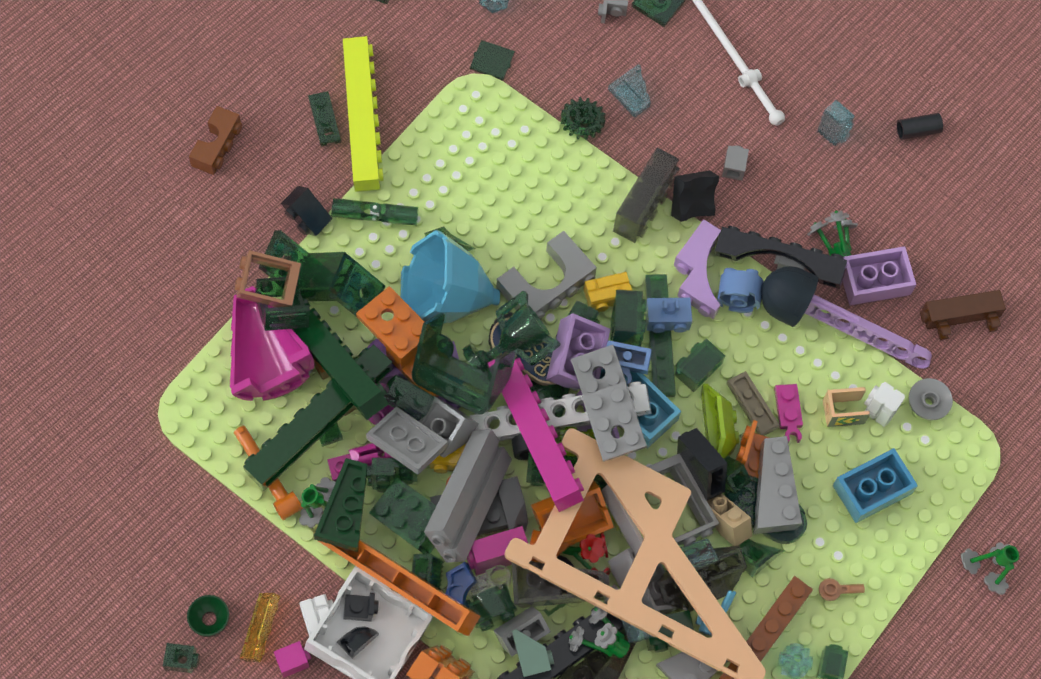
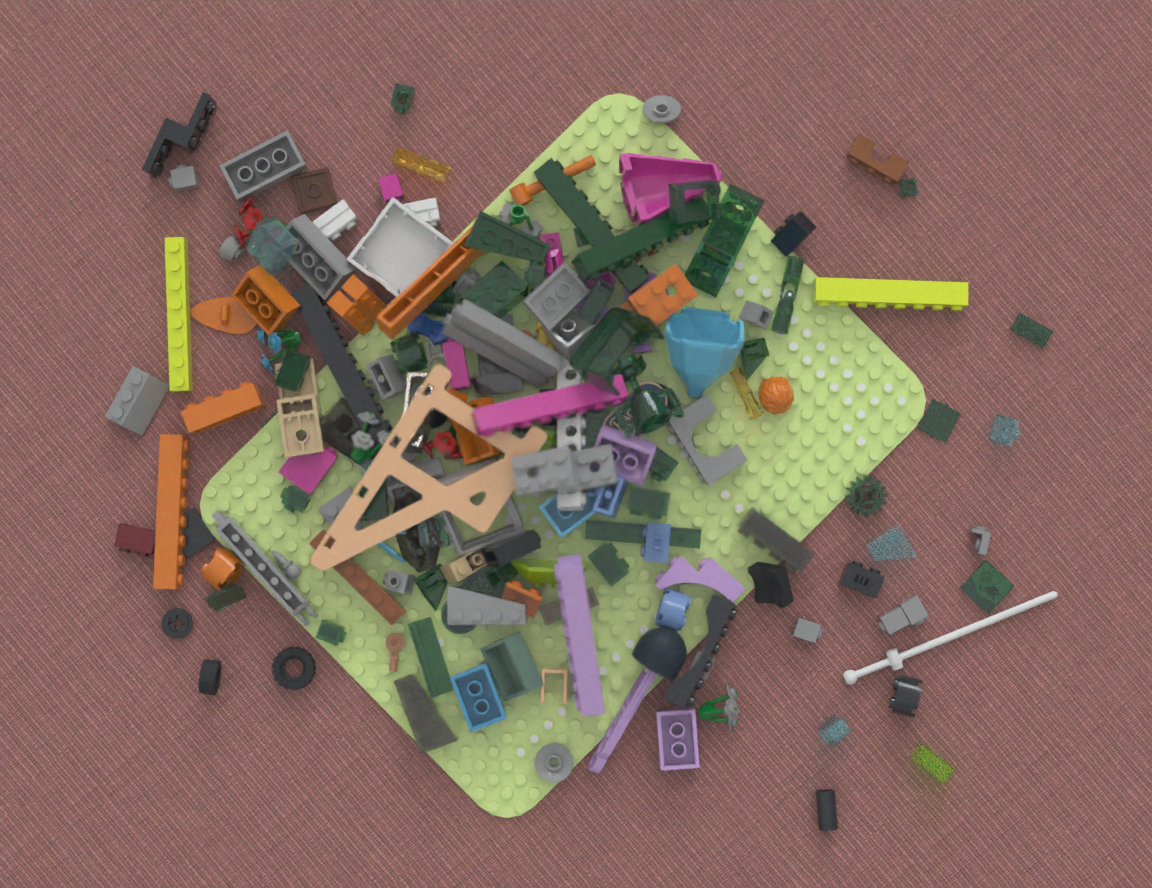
camera: 100 degrees right, 20 degrees up
dark green piece [187,595,230,637] -> none
nougat window [234,250,301,310] -> none
clear green plate [308,91,341,147] -> none
black brick [337,626,379,659] -> none
black bracket [343,593,379,622] -> none
sand green slope [512,629,554,677] -> none
yellow brick [583,272,633,312] -> none
dark pink plate [774,384,803,443] -> none
clear light blue brick [778,643,813,679] -> none
white brick [864,382,905,427] -> none
reddish brown brick [920,290,1006,340] -> none
plant [961,542,1019,595] -> none
none -> light grey brick [383,570,415,595]
none -> clear smoke wedge [394,673,459,754]
none -> clear green panel [407,617,454,698]
none -> light grey bracket [451,269,484,301]
none -> sand green piece [480,631,544,702]
none -> lavender brick [554,554,605,717]
none -> light grey dish [643,95,681,123]
none -> clear yellow piece [729,367,764,420]
none -> light grey brick [739,300,774,330]
none -> orange hair [758,376,794,415]
none -> black brick [838,560,885,598]
none -> light grey brick [877,606,910,635]
none -> black brick [888,675,923,718]
none -> clear green plate [898,178,918,198]
none -> light grey brick [898,595,929,626]
none -> clear neon green brick [910,743,955,783]

